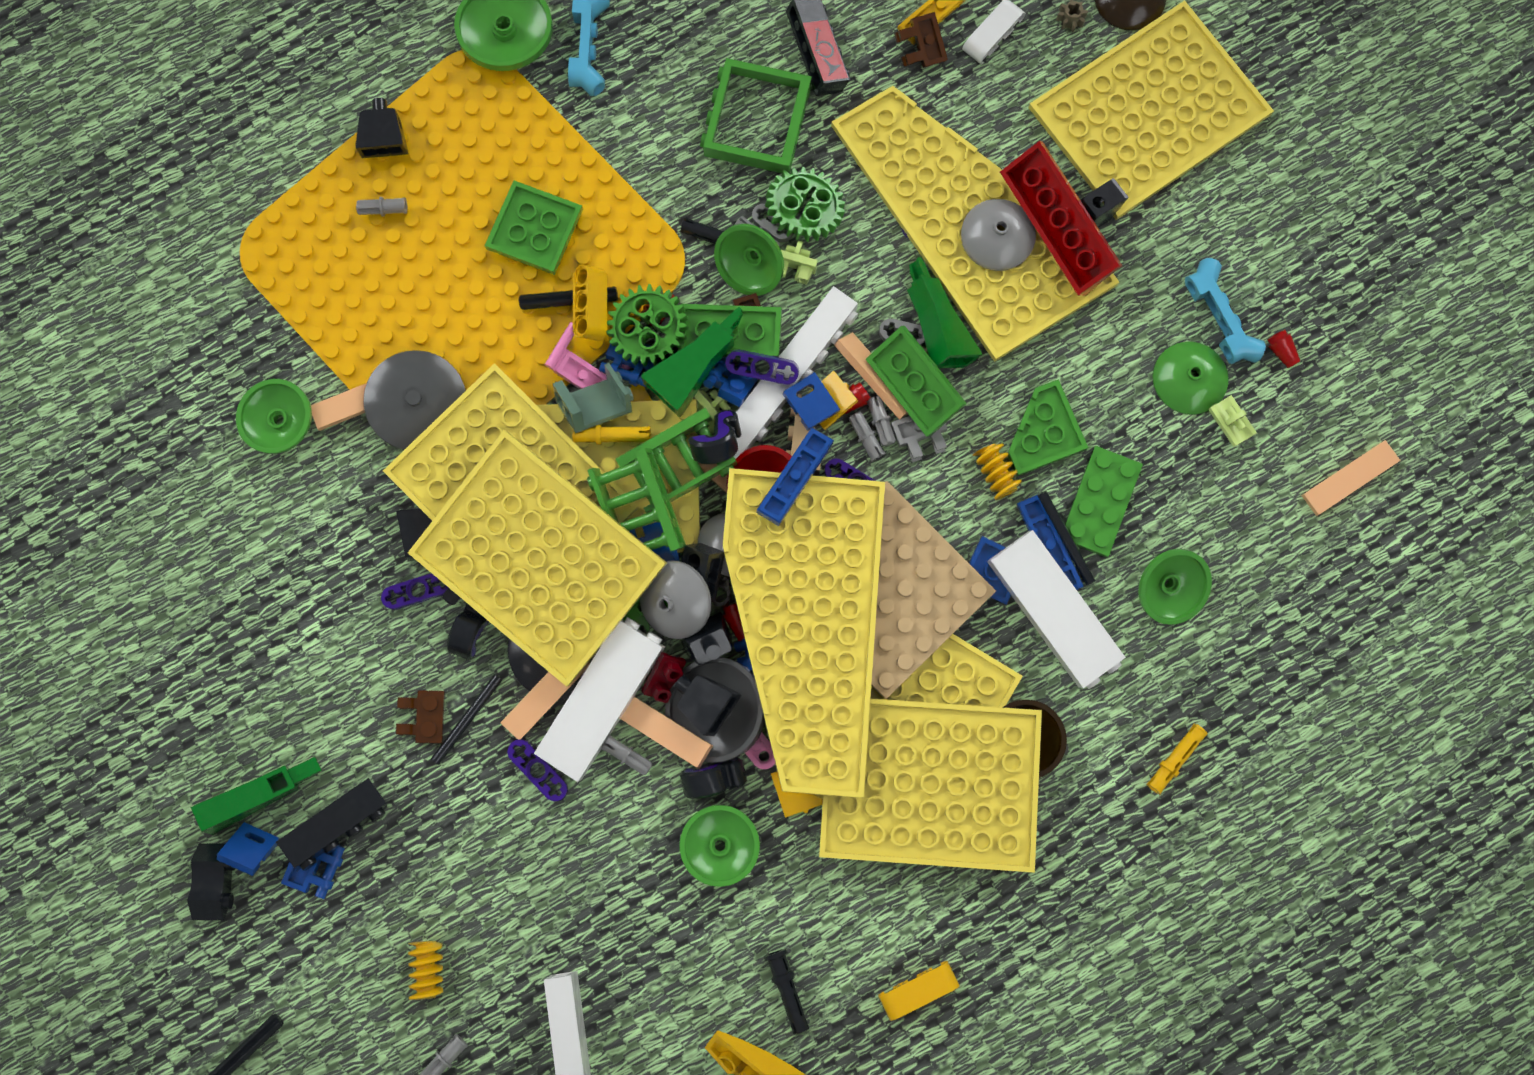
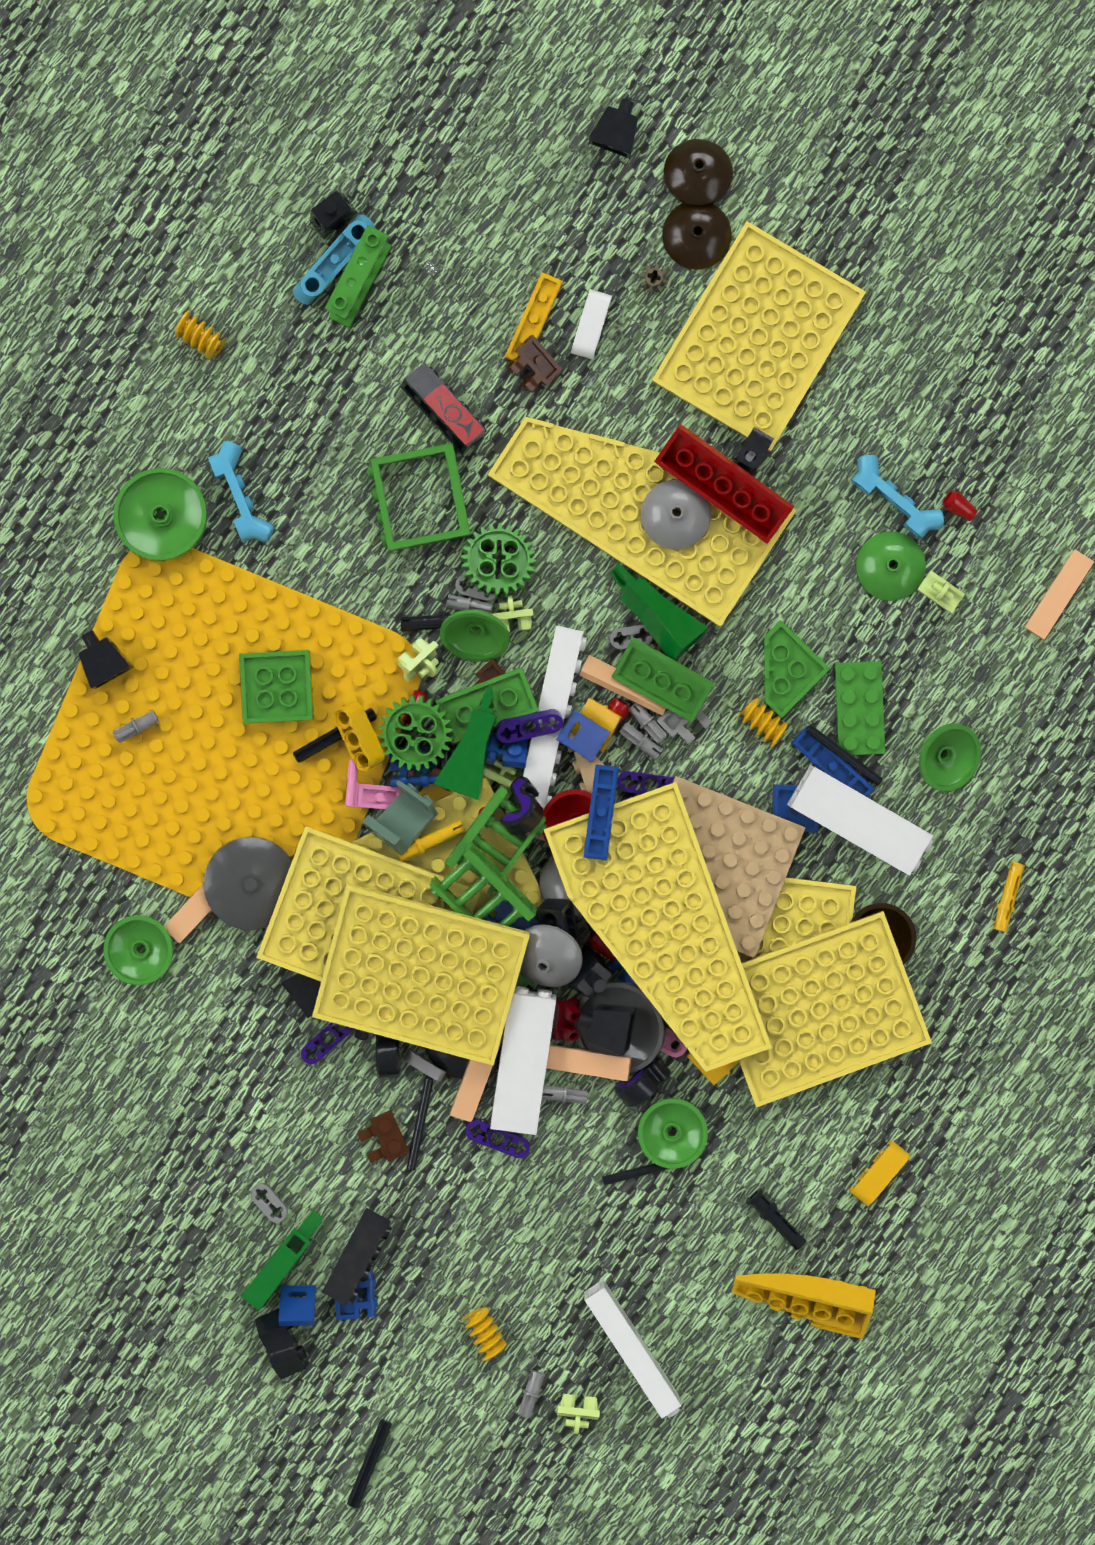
camera: 25 degrees left, 10 degrees up
none -> light grey beam [251,1183,288,1223]
none -> yellowish green hips [397,638,439,682]
none -> light grey beam [403,1049,446,1082]
none -> black piece [602,1162,694,1185]

